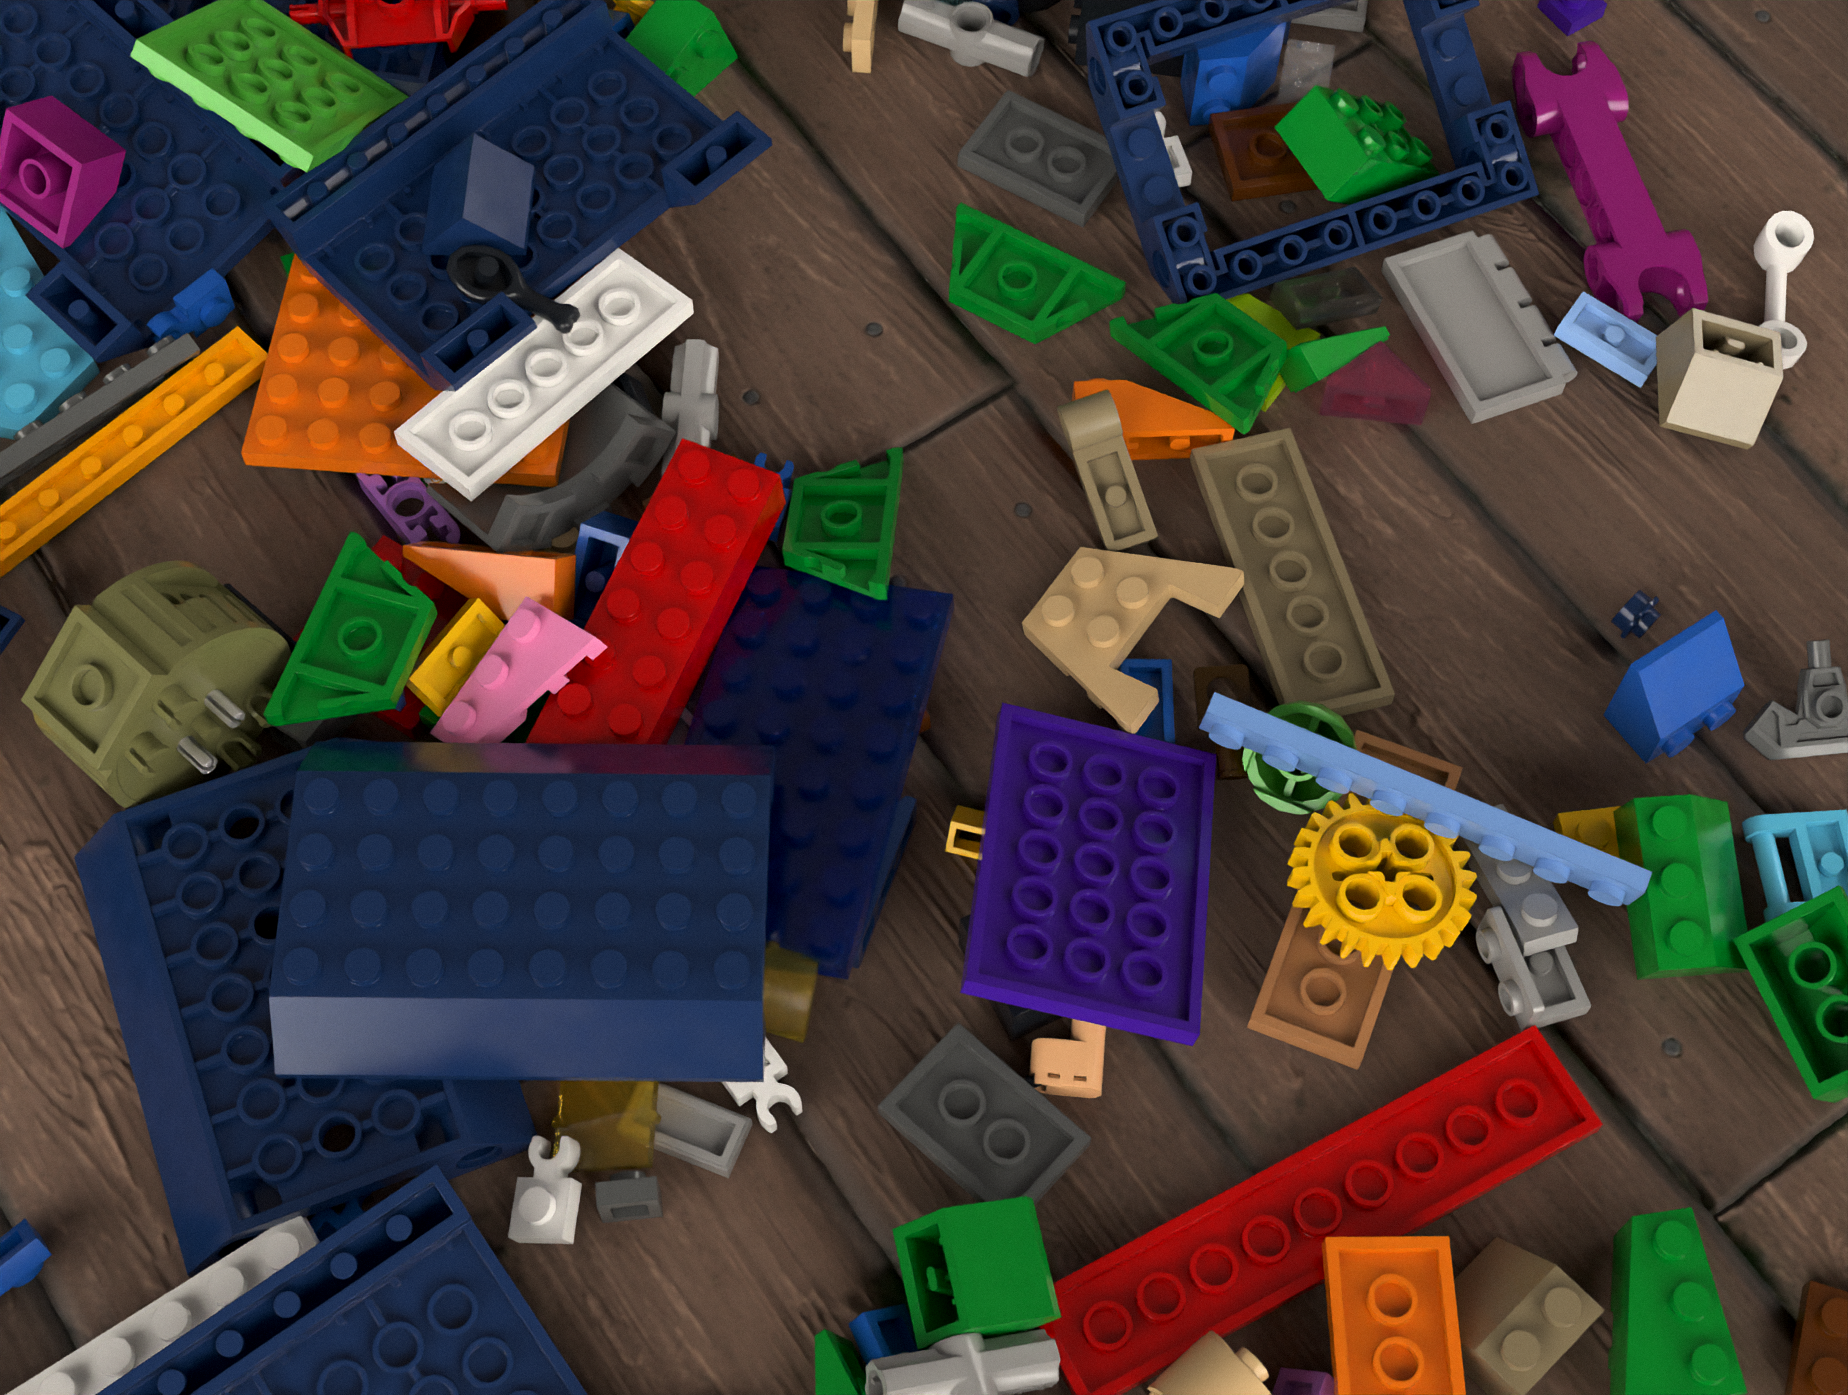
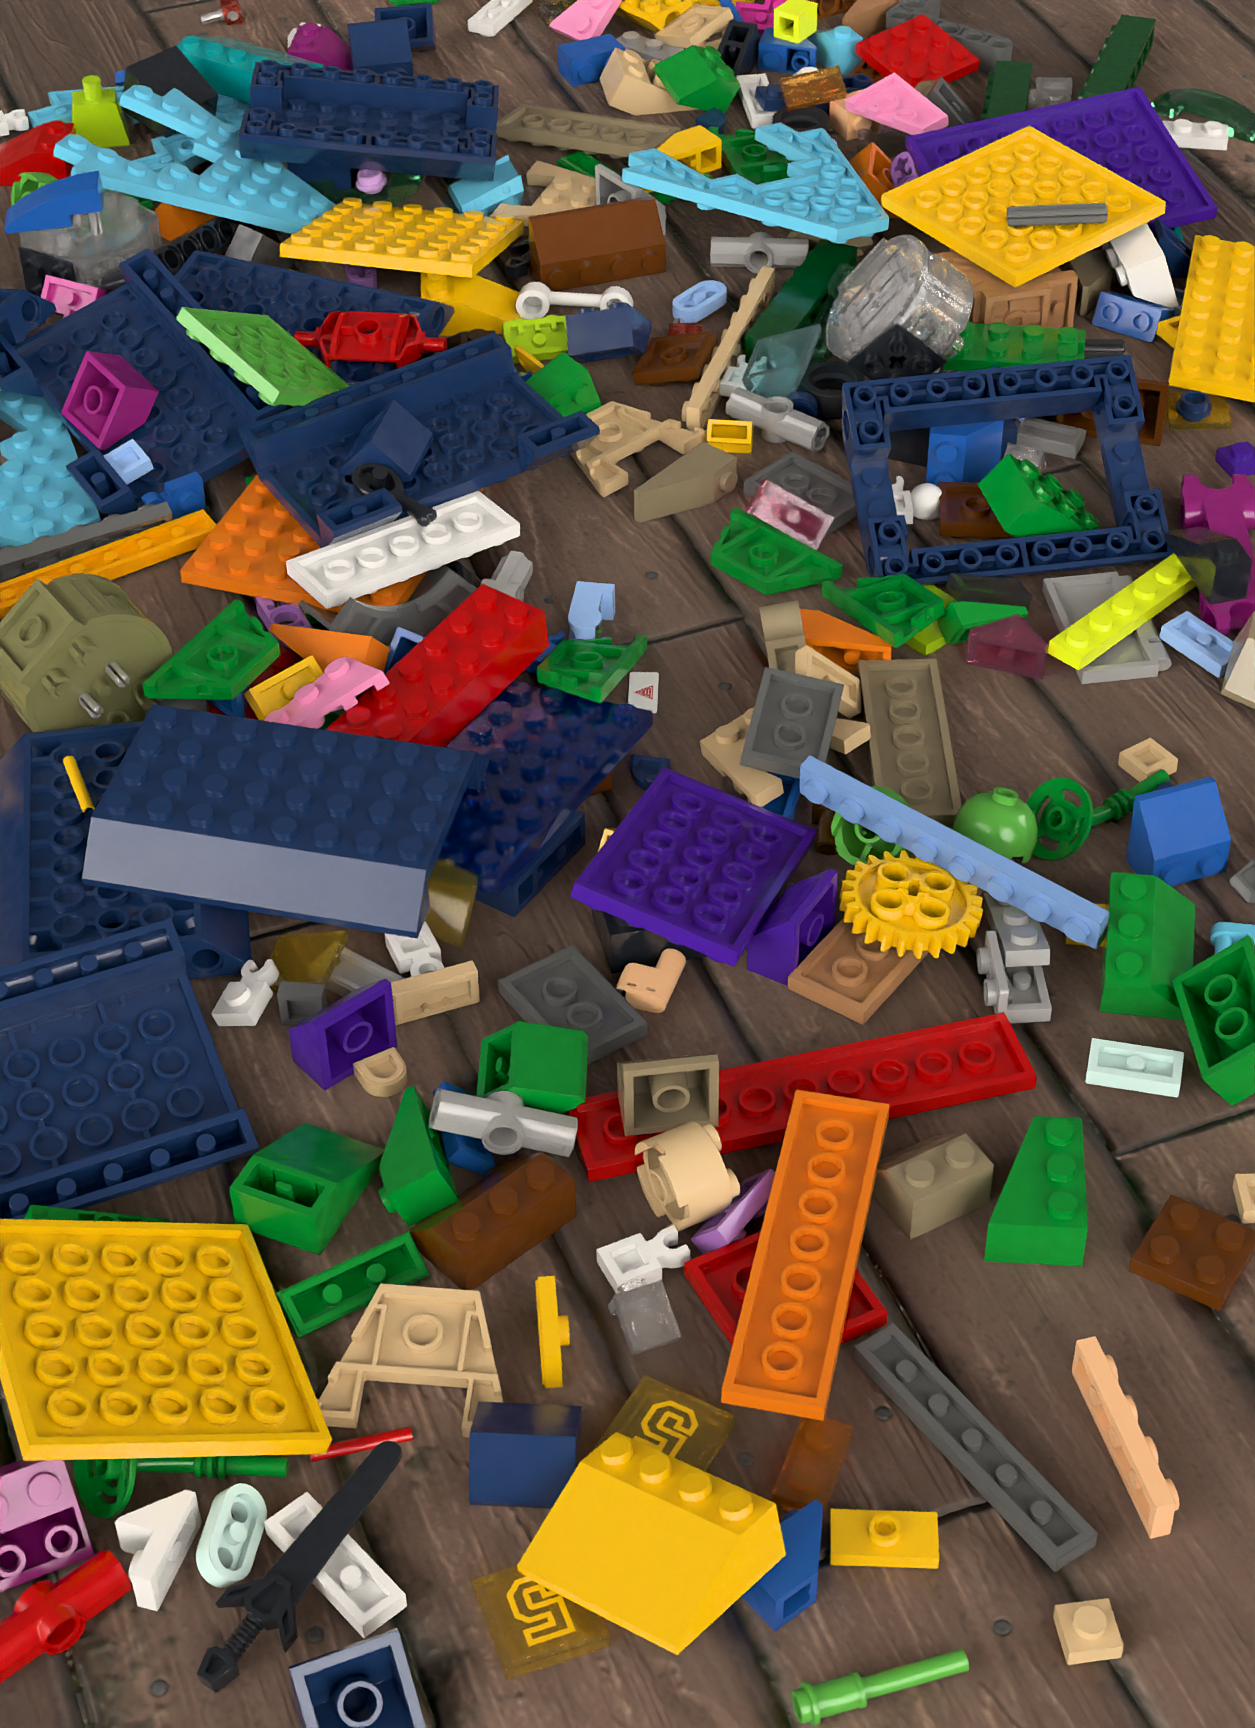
camera: 15 degrees right, 20 degrees down
none -> yellow piece [63,756,95,812]
none -> light blue plate [104,439,154,484]
none -> dark purple slope [288,978,398,1091]
none -> tan tile [353,1047,407,1097]
none -> tan plate [391,960,480,1025]
none -> light blue leg [568,581,615,640]
none -> tan wing [570,401,707,497]
none -> dark tan slope [617,1053,719,1136]
none -> white sticker [627,672,659,713]
none -> dark blue tile [630,754,671,791]
none -> dark tan slope [634,442,738,523]
none -> yellow piece [707,419,754,454]
none -> dark grey plate [740,667,844,779]
none -> clear pink slope [745,479,834,550]
none -> dark purple slope [745,869,838,986]
none -> tan plate [795,645,861,719]
none -> white piece [910,483,942,520]
none -> bright green cylinder [952,787,1038,864]
none -> green dish [1026,769,1170,861]
none -> neon yellow plate [1047,553,1197,670]
none -> light aqua plate [1085,1038,1184,1098]
none -> tan plate [1118,737,1178,782]
none -> black slope [1165,526,1252,605]

